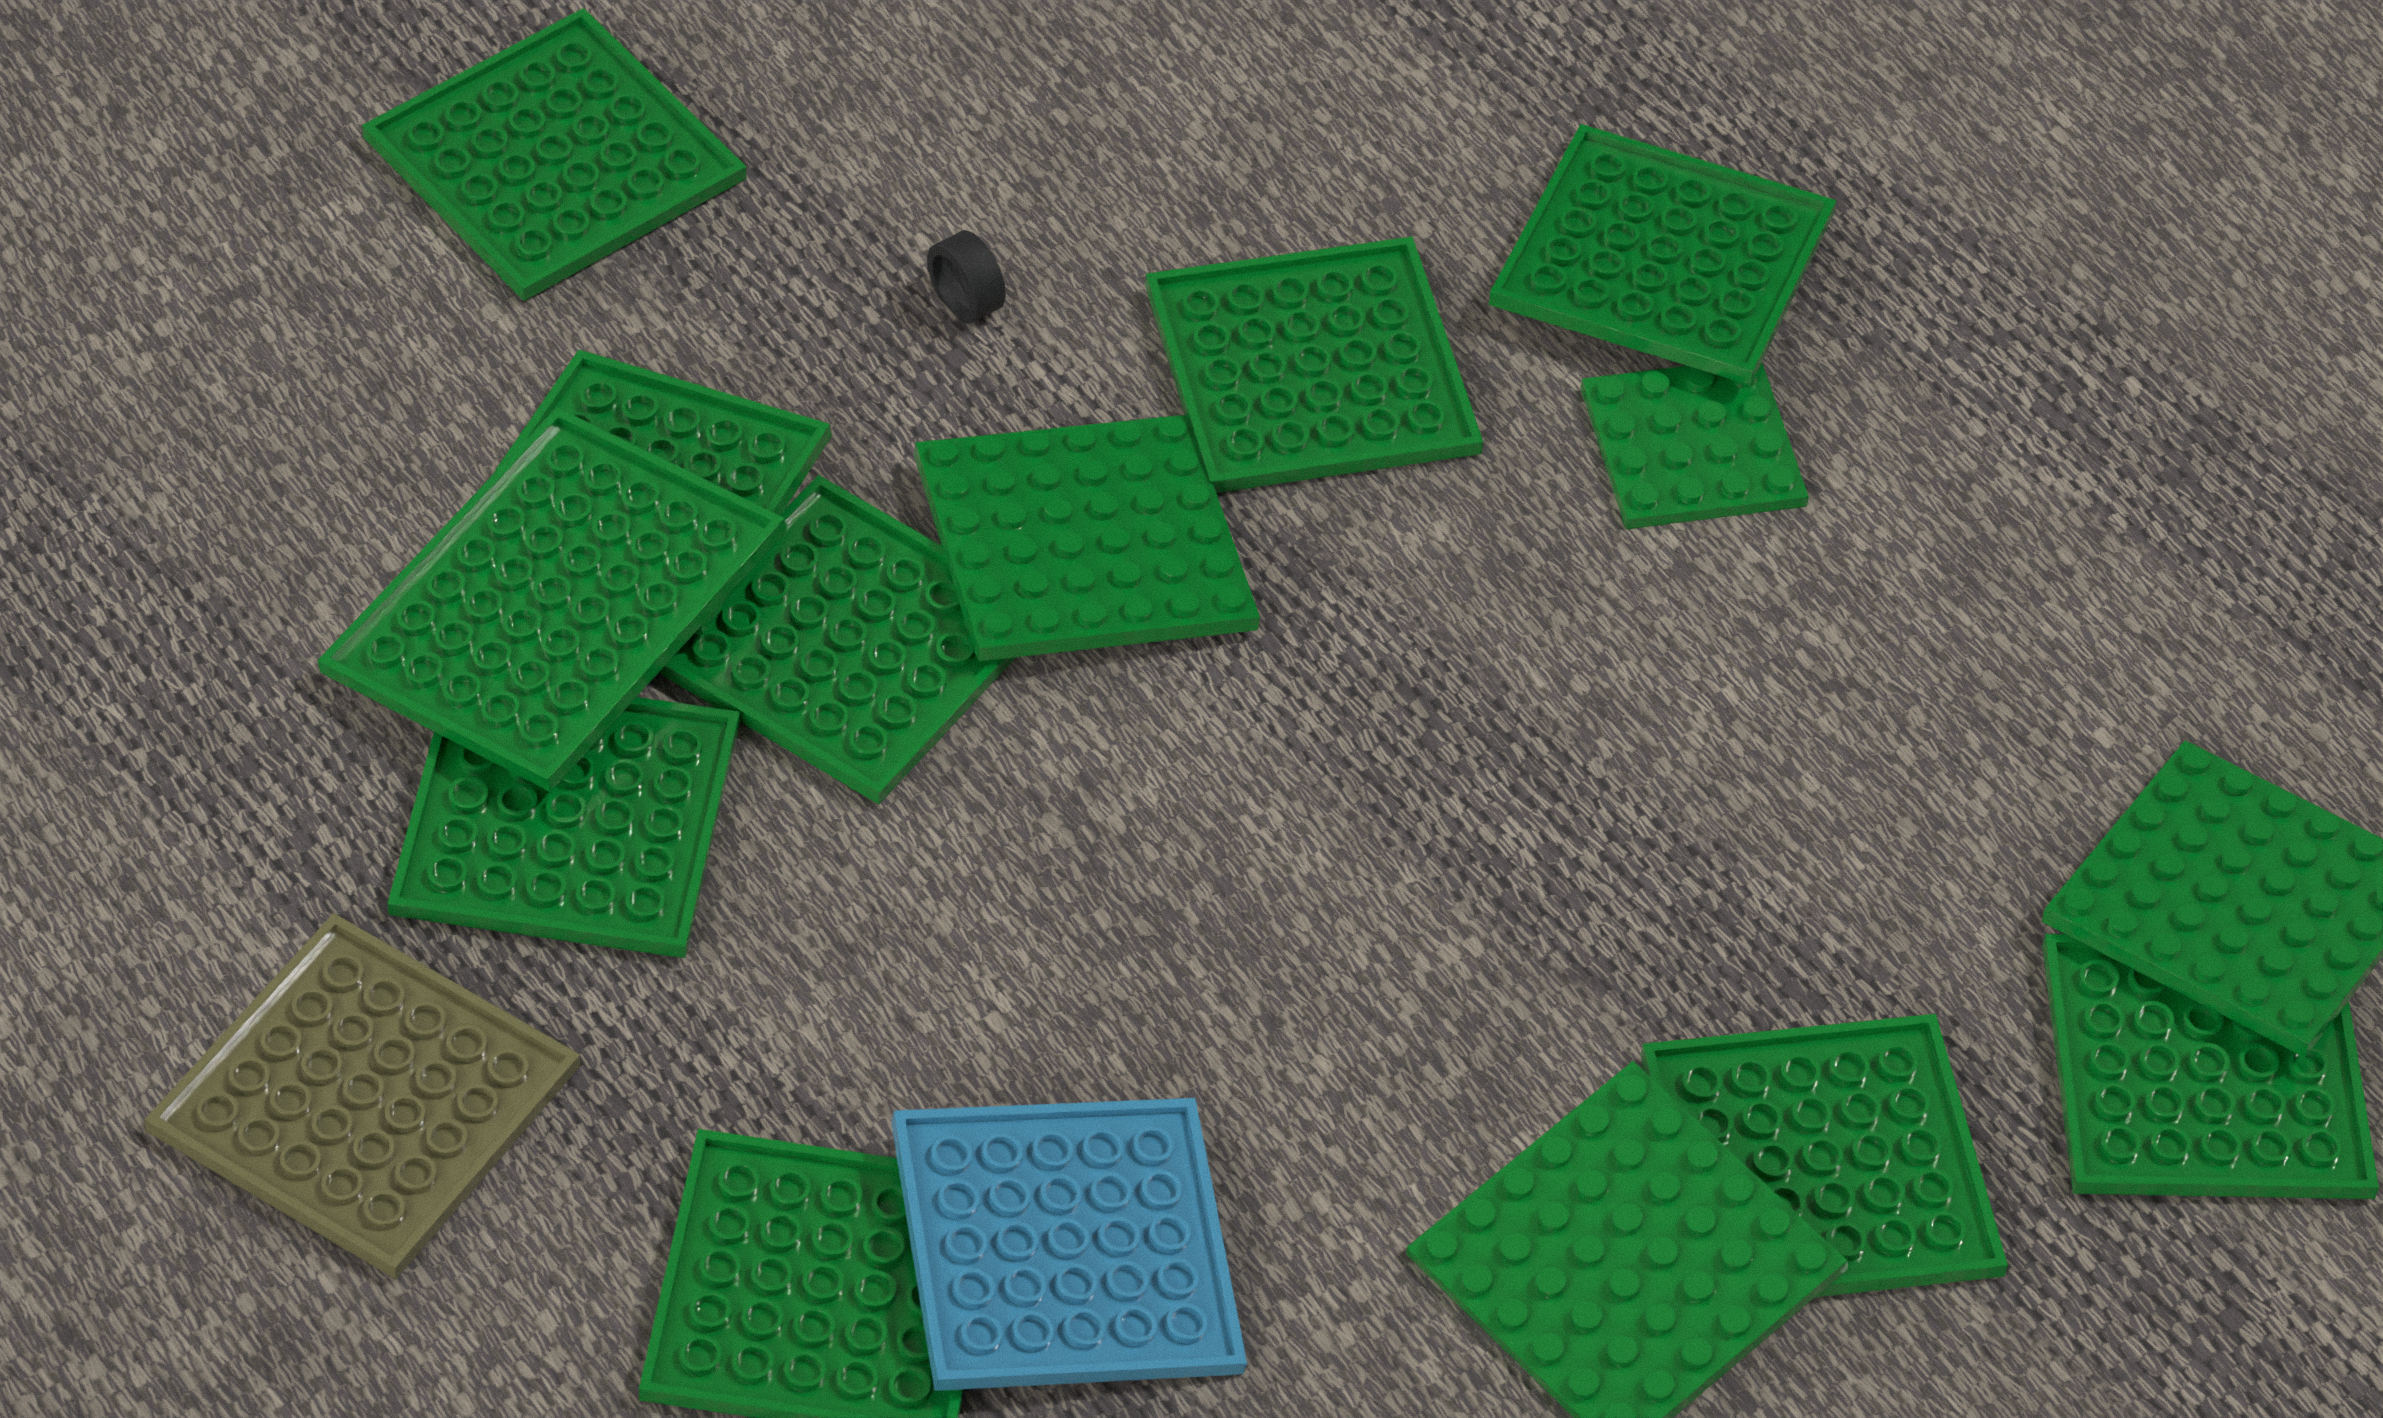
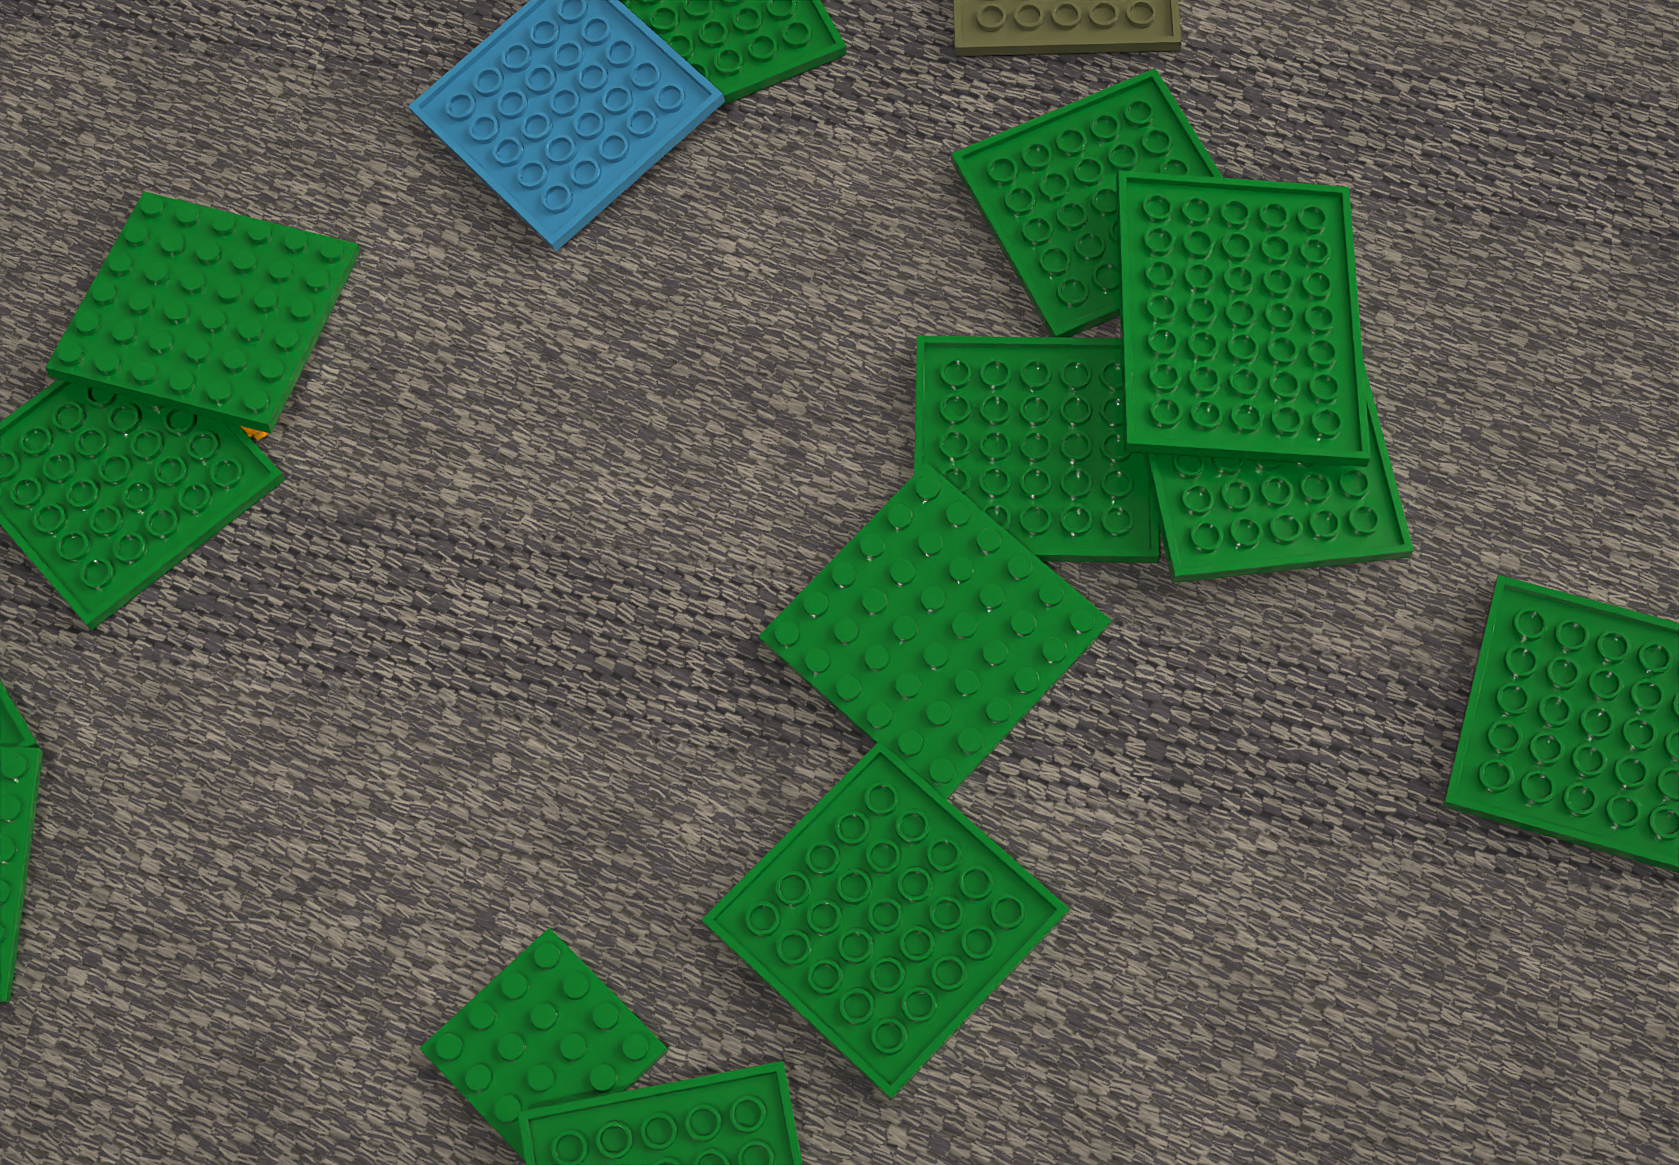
camera: 155 degrees right, 15 degrees up
black tyre [927,230,1006,324] -> none

